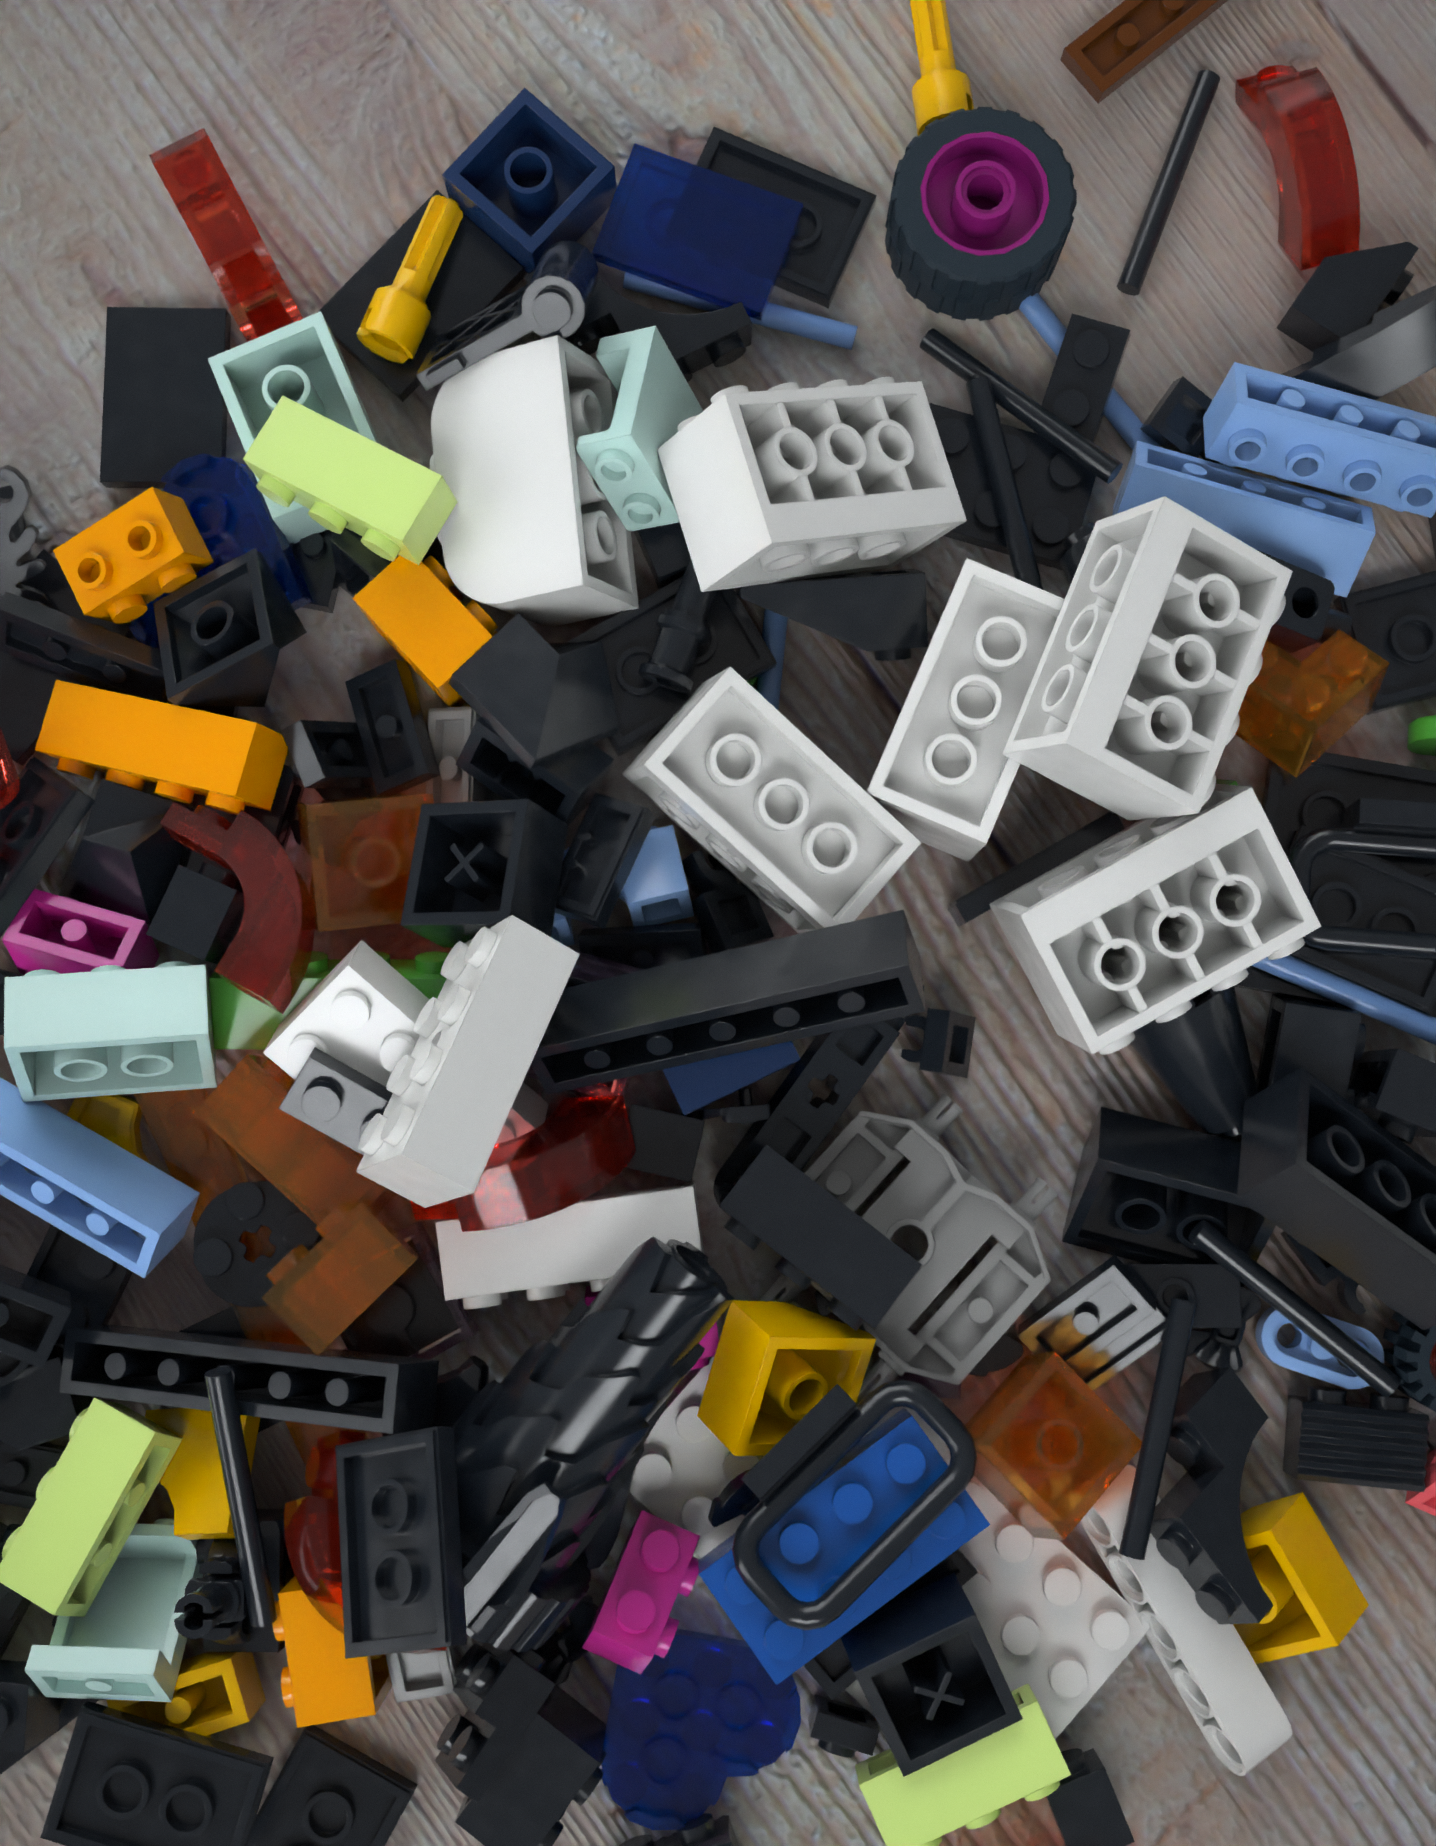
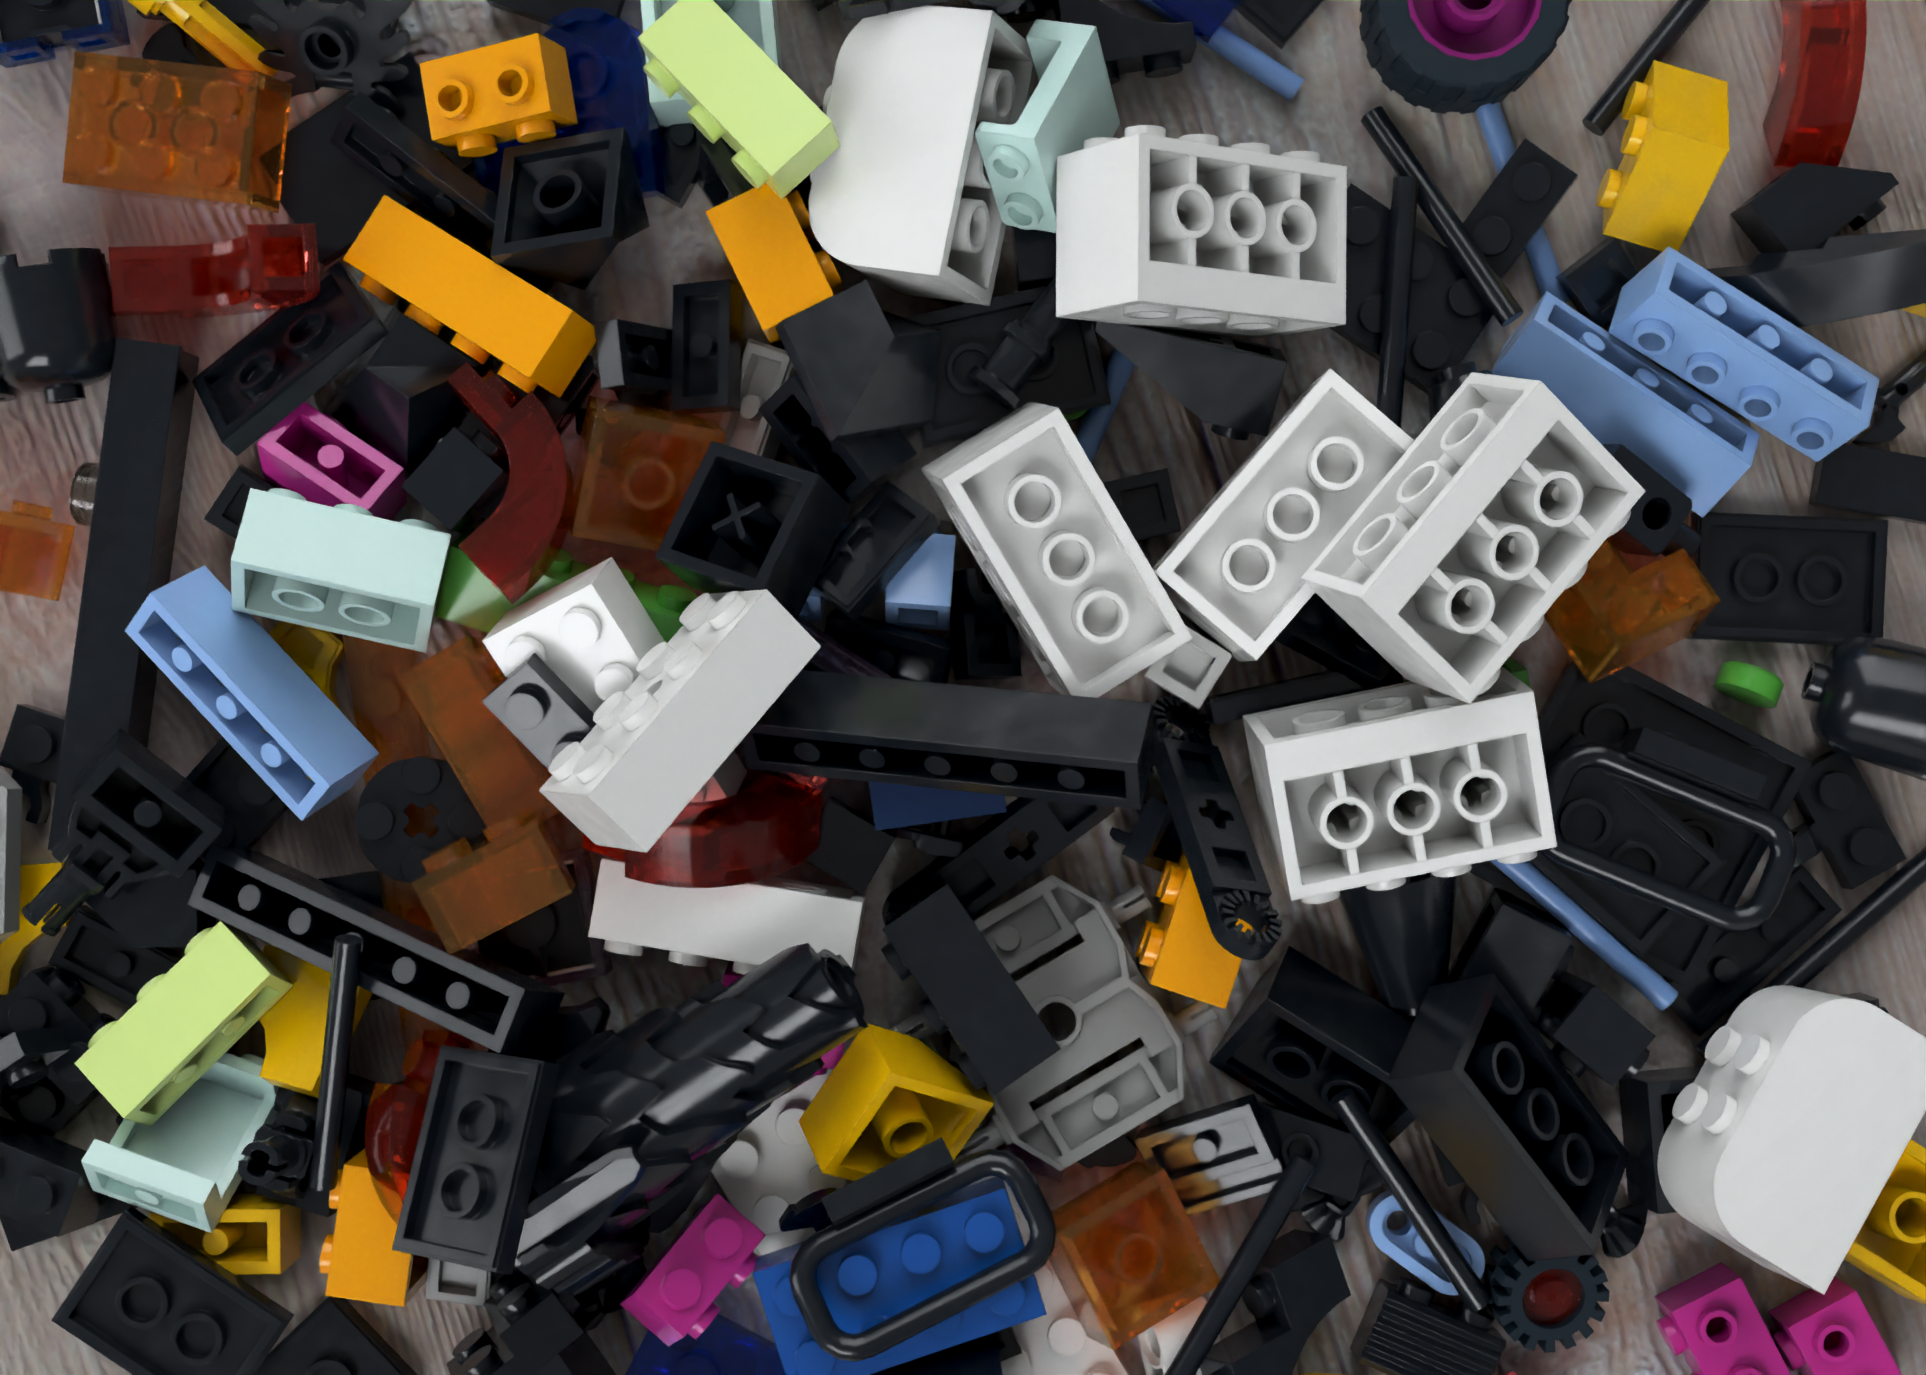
camera: 15 degrees right, 5 degrees up
none -> black plate [1104,468,1181,541]
none -> light orange brick [1135,850,1252,1009]
none -> white plate [1144,626,1233,710]
none -> black piece [1152,696,1283,960]
none -> black plate [1275,593,1399,689]
none -> yellow brick [1596,60,1730,252]

